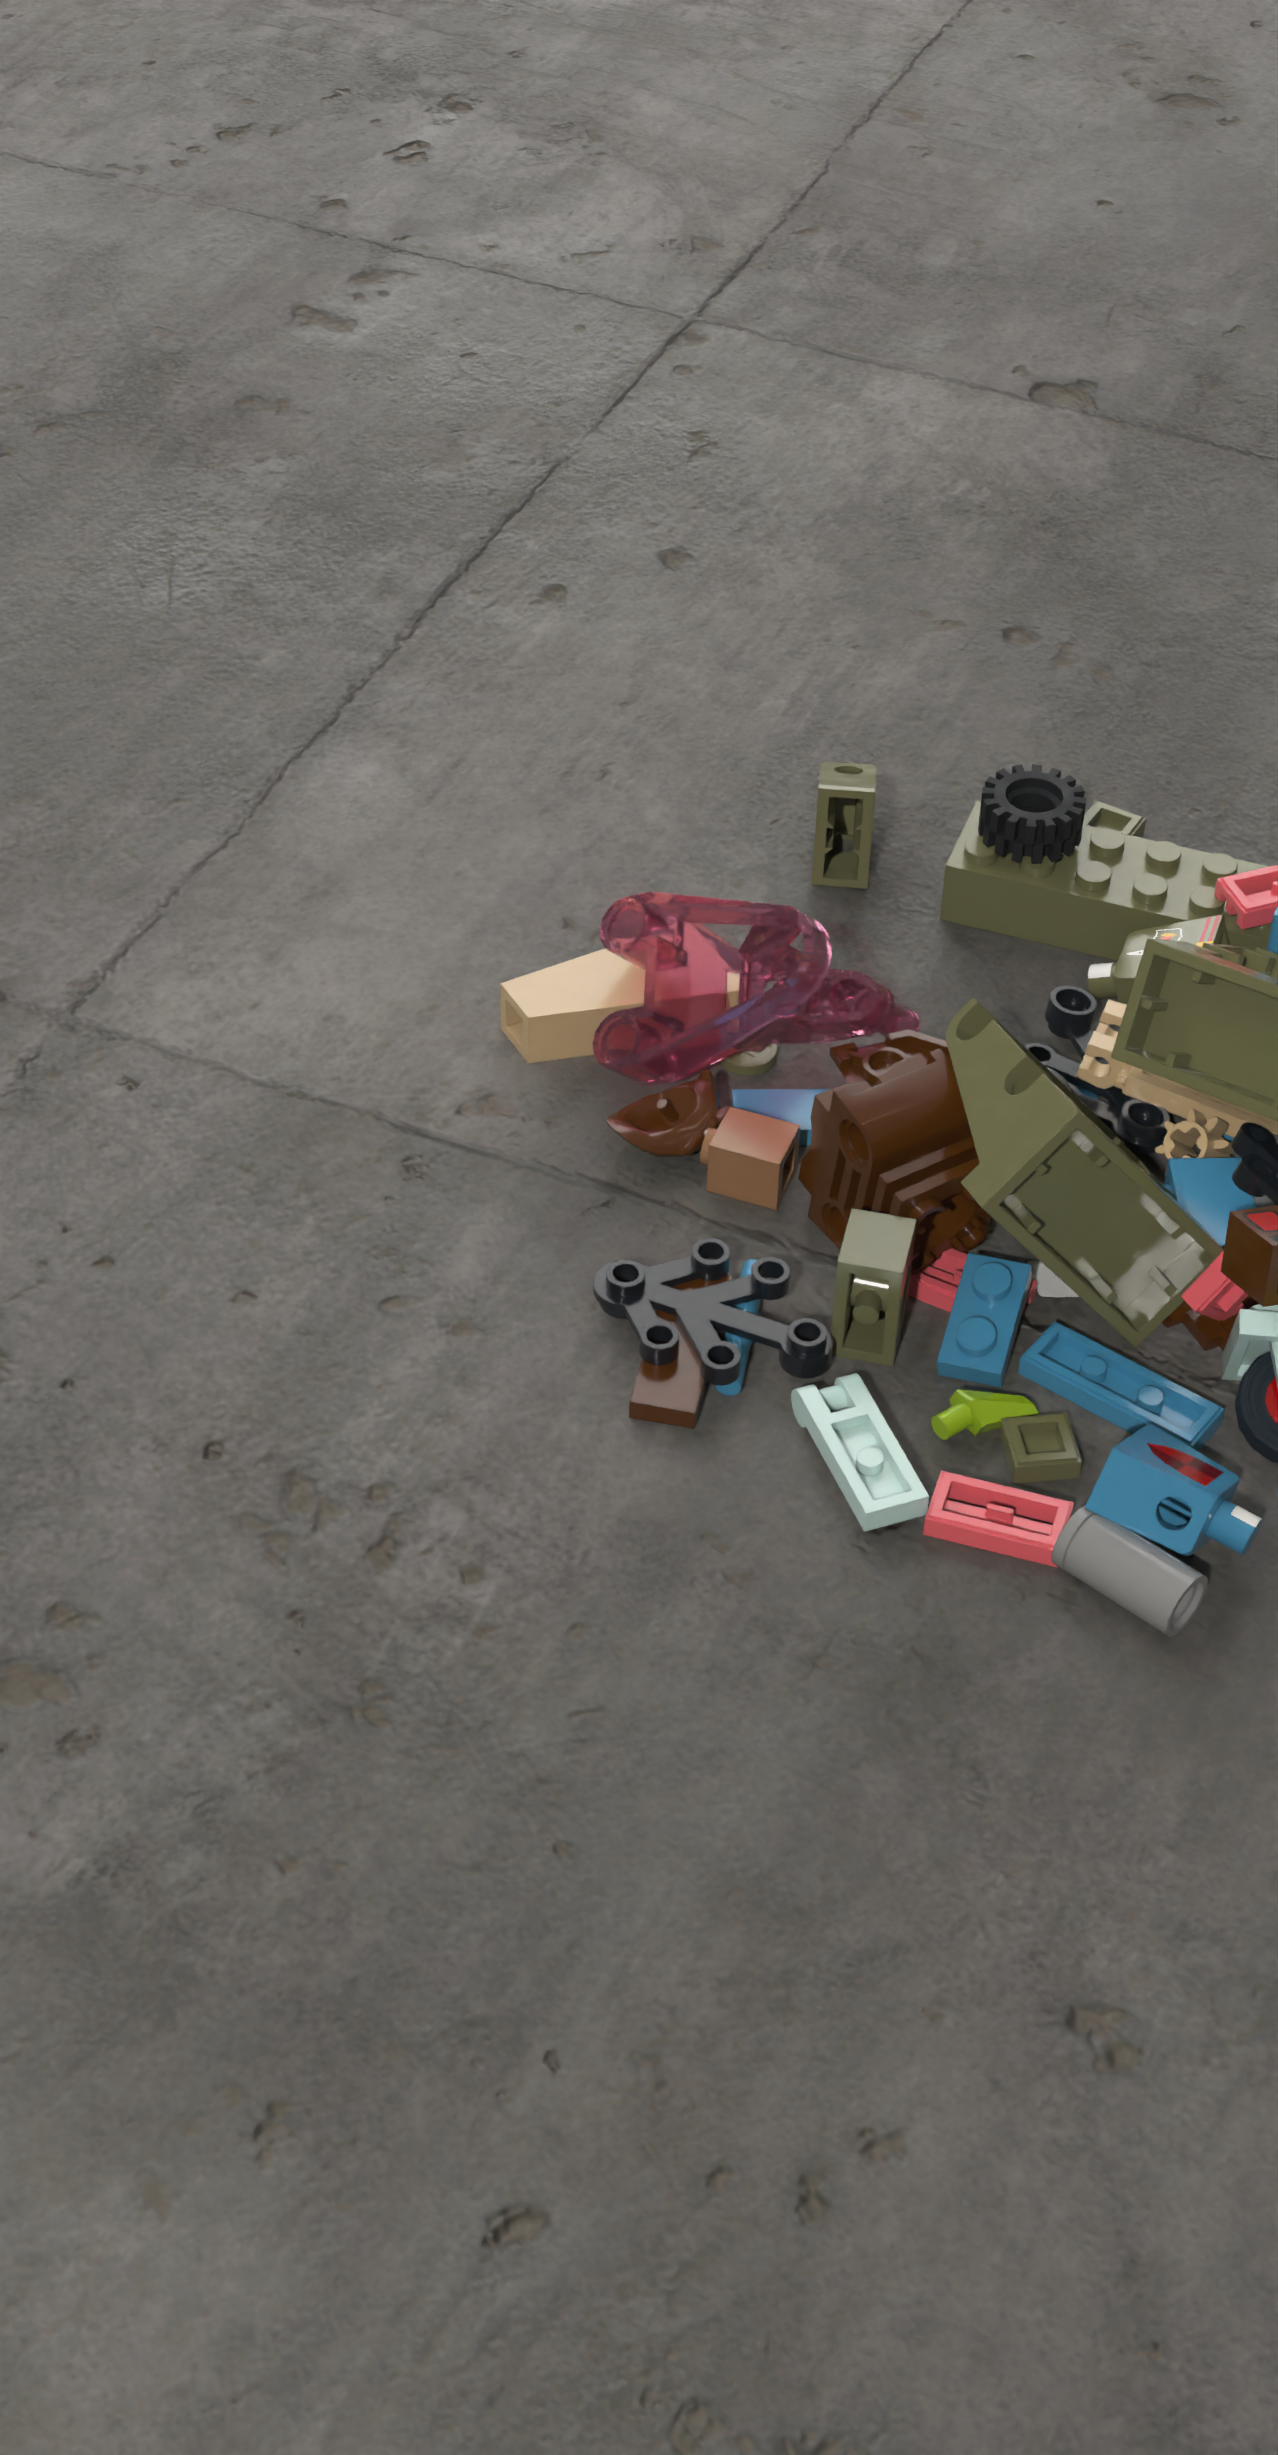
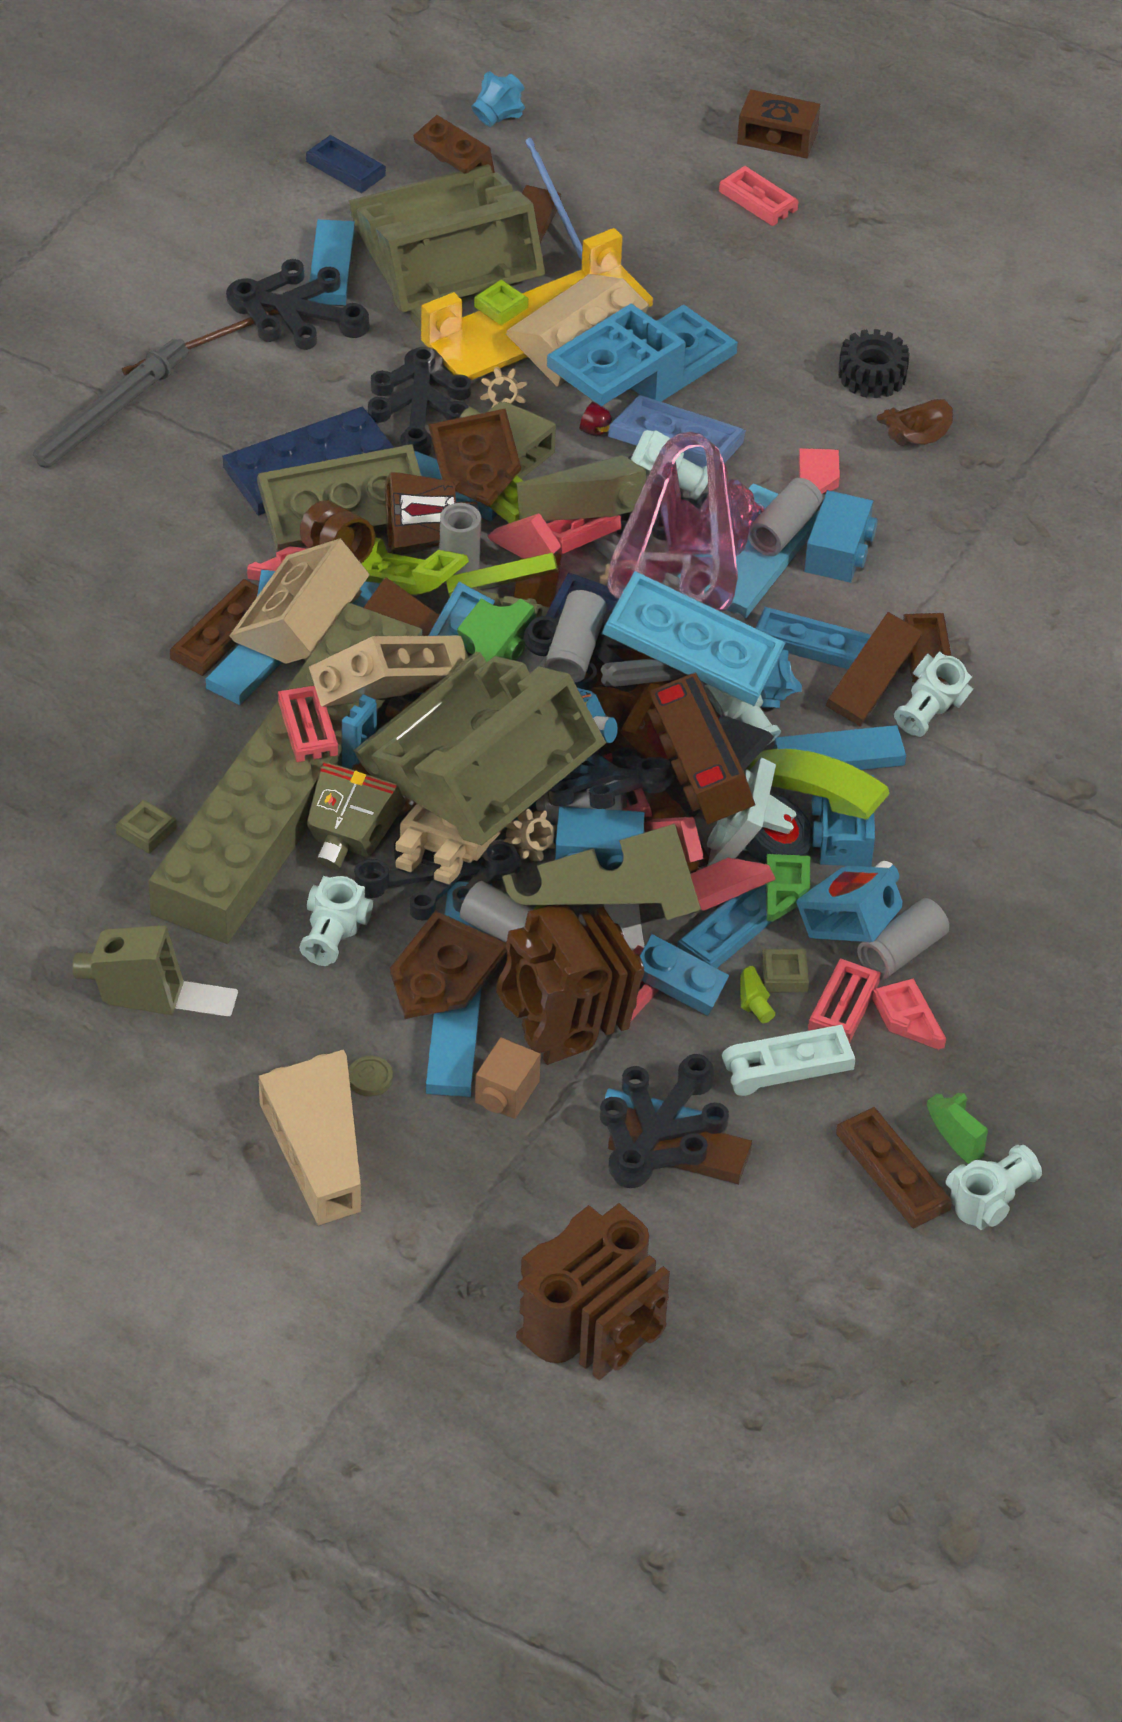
camera: 85 degrees left, 5 degrees up
clear pink connector [593,892,920,1086] -> none
reddish brown hat [606,1069,730,1157] -> none
olive brick [831,1208,917,1366] -> none
black tyre [978,764,1086,864] -> none
none -> white sticker [175,981,238,1016]
none -> light aqua connector [299,876,373,966]
none -> reddish brown piece [516,1203,670,1381]
none -> coral tile [690,857,775,911]
none -> bright green slope [766,854,810,921]
none -> reddish brown tile [836,1107,952,1229]
none -> coral tile [872,978,946,1050]
none -> bright green slope [927,1093,988,1164]
none -> light aqua connector [946,1145,1042,1230]

